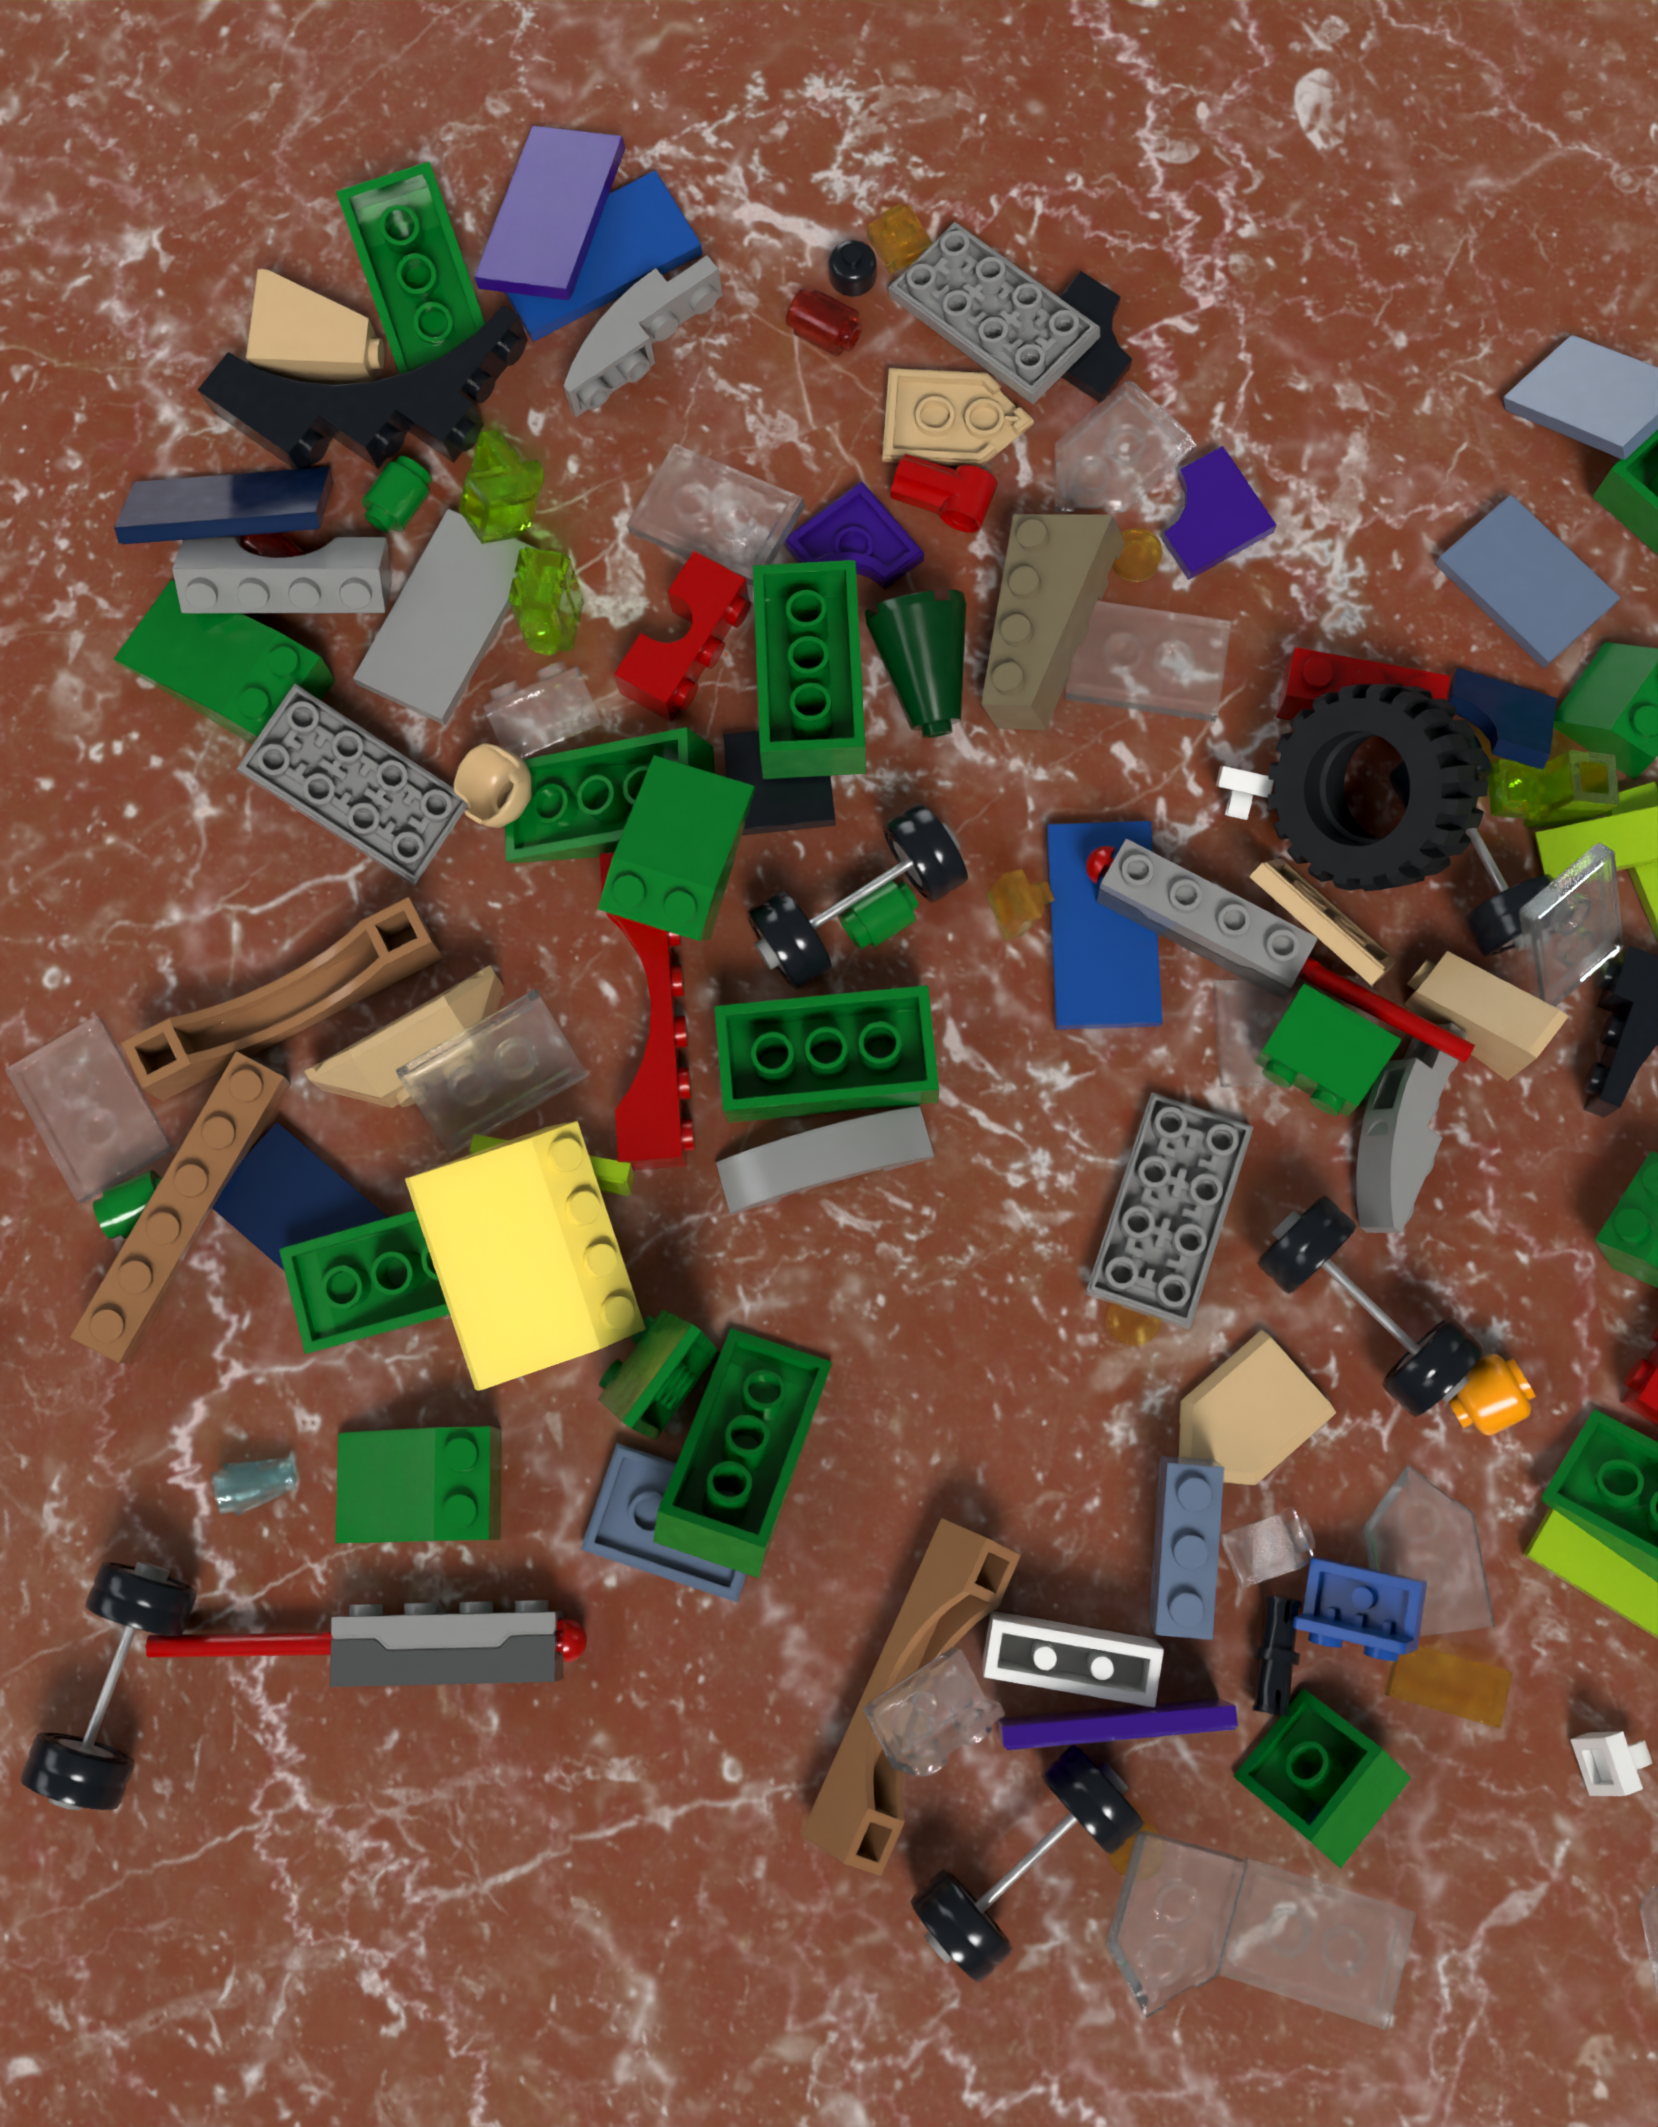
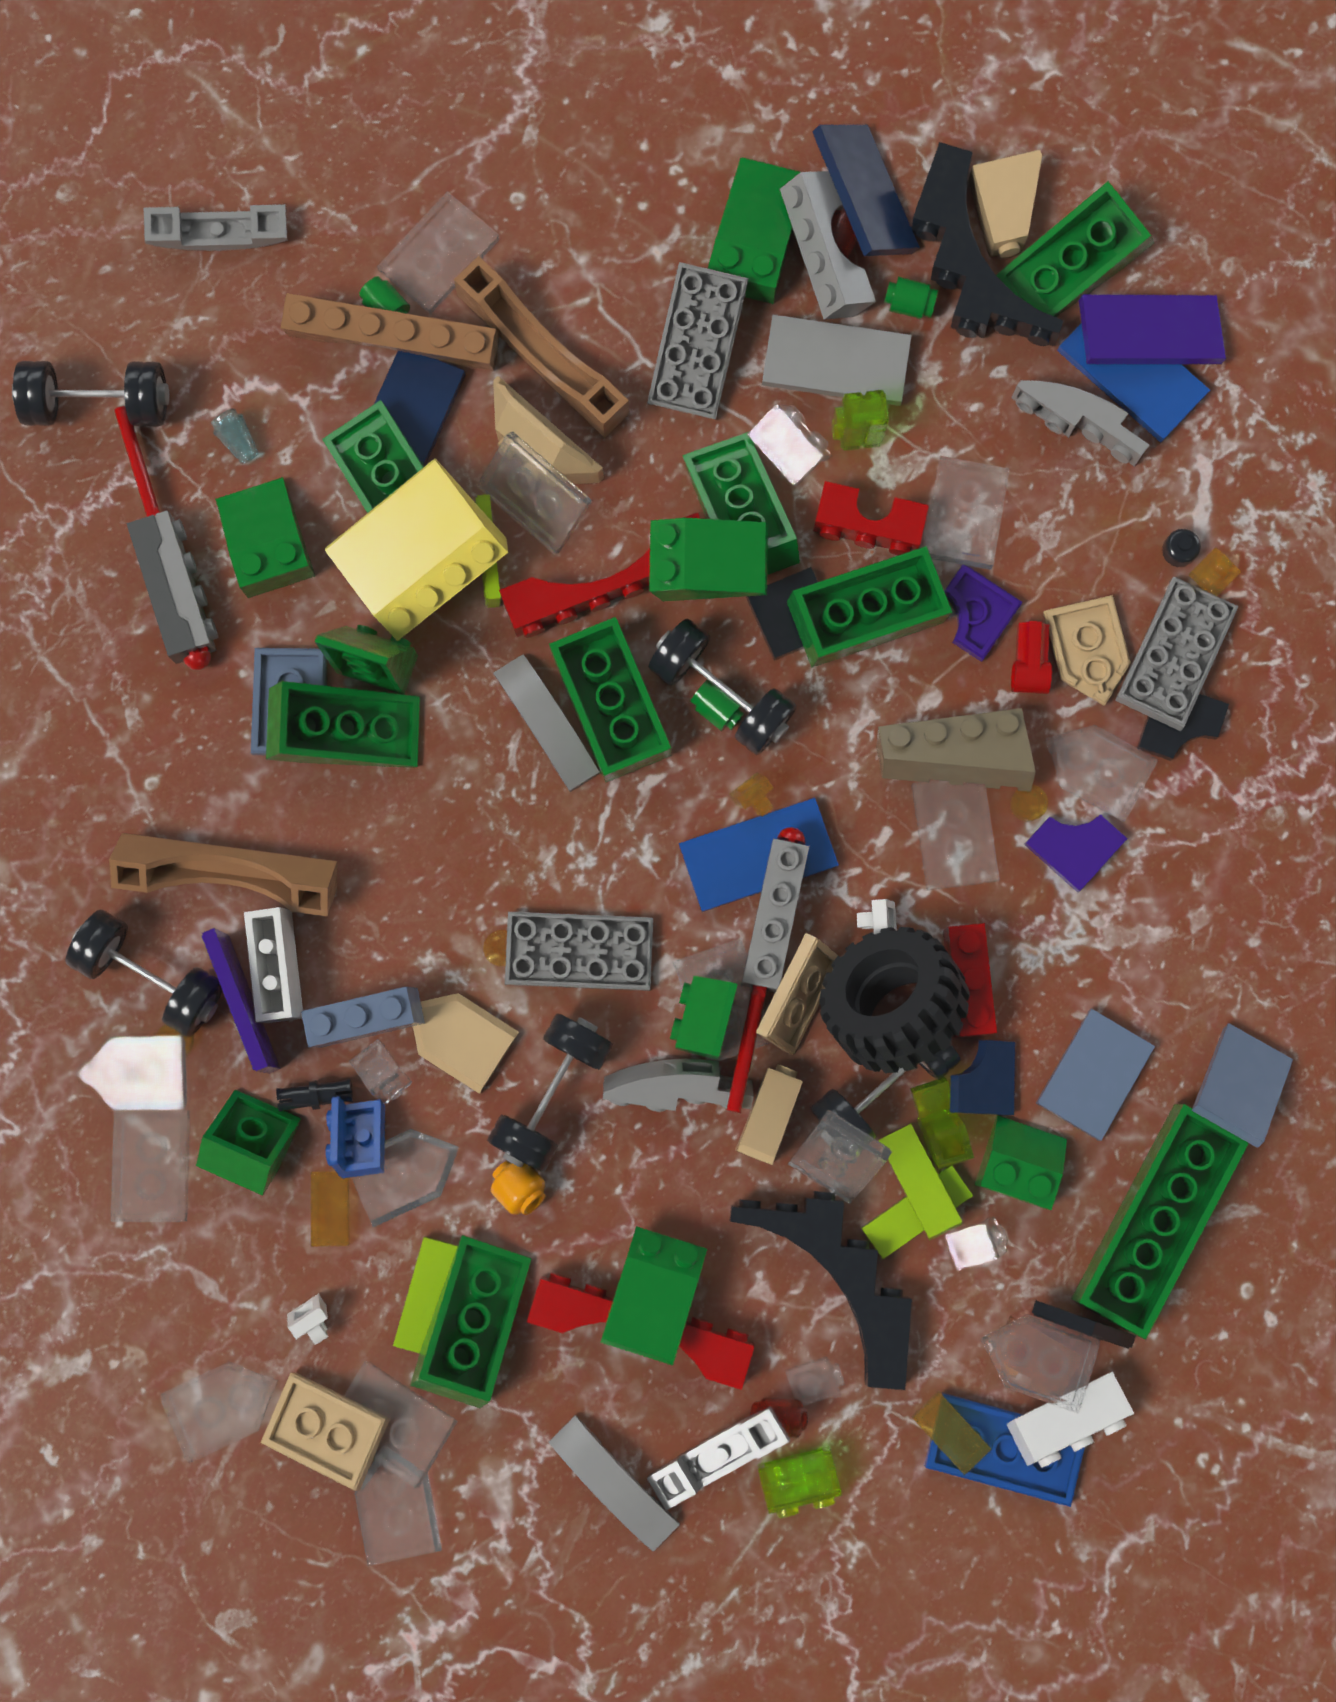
camera: 65 degrees right, 5 degrees up
tan hair [453,743,532,828] -> none
clear neon green brick [459,430,544,544] -> none
clear red brick [786,288,862,357] -> none
clear bracket [863,1647,1005,1777] -> none
dark green cone [865,590,967,738] -> none

